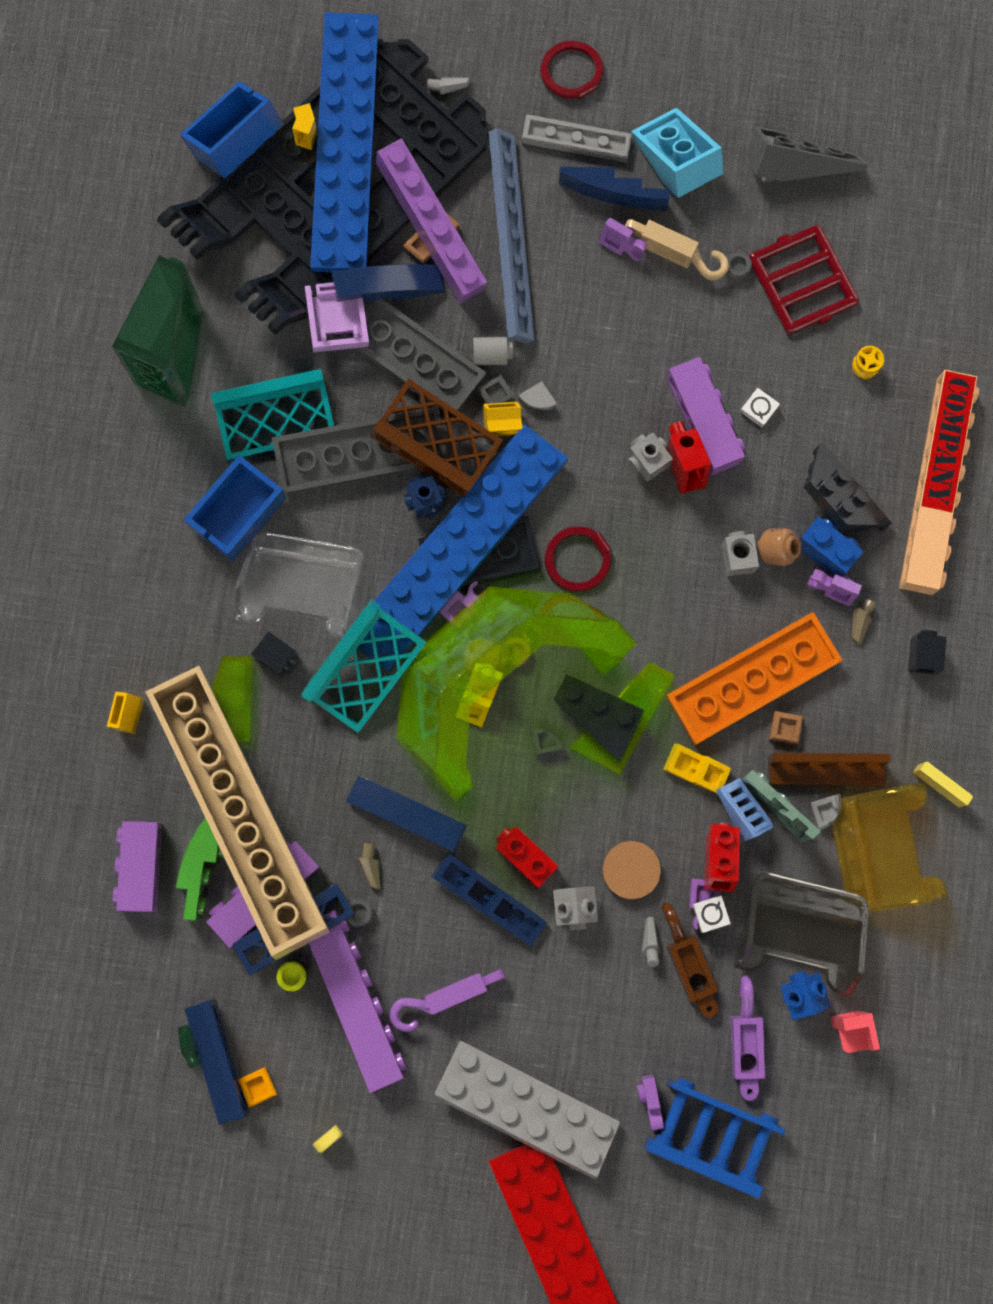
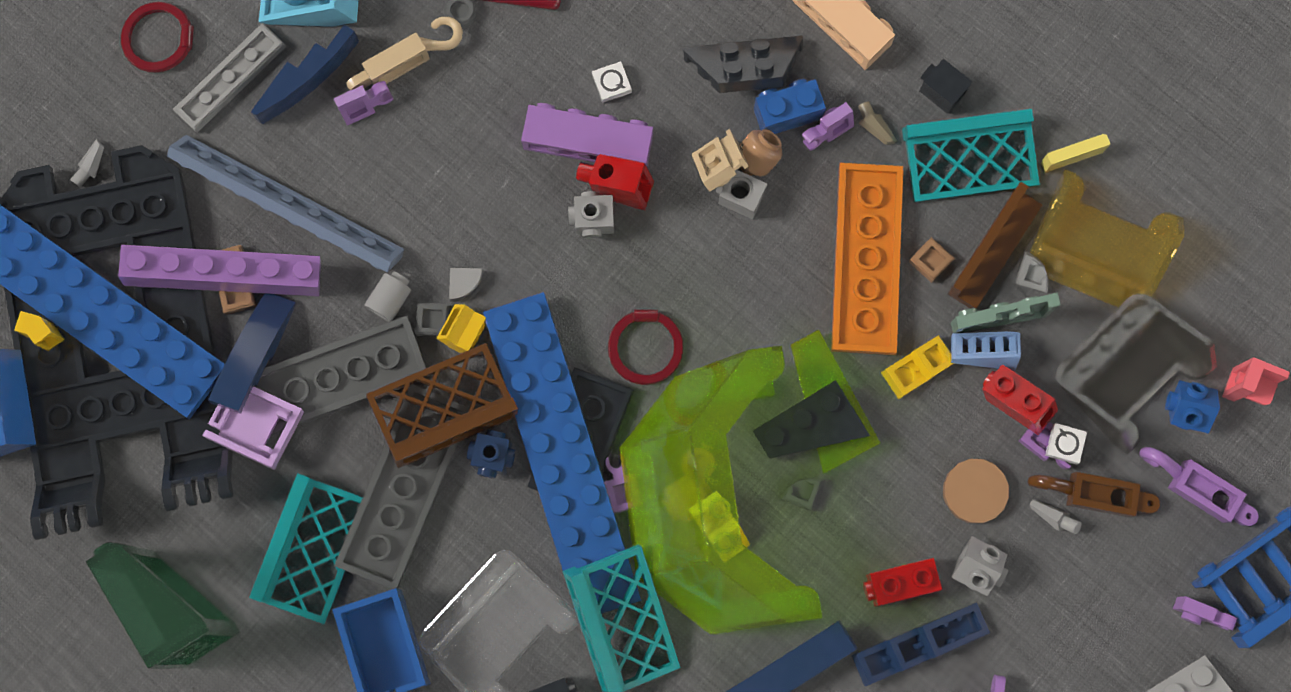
camera: 50 degrees left, 0 degrees up
none -> tan plate [692,129,749,192]
none -> teal fence [902,109,1040,202]

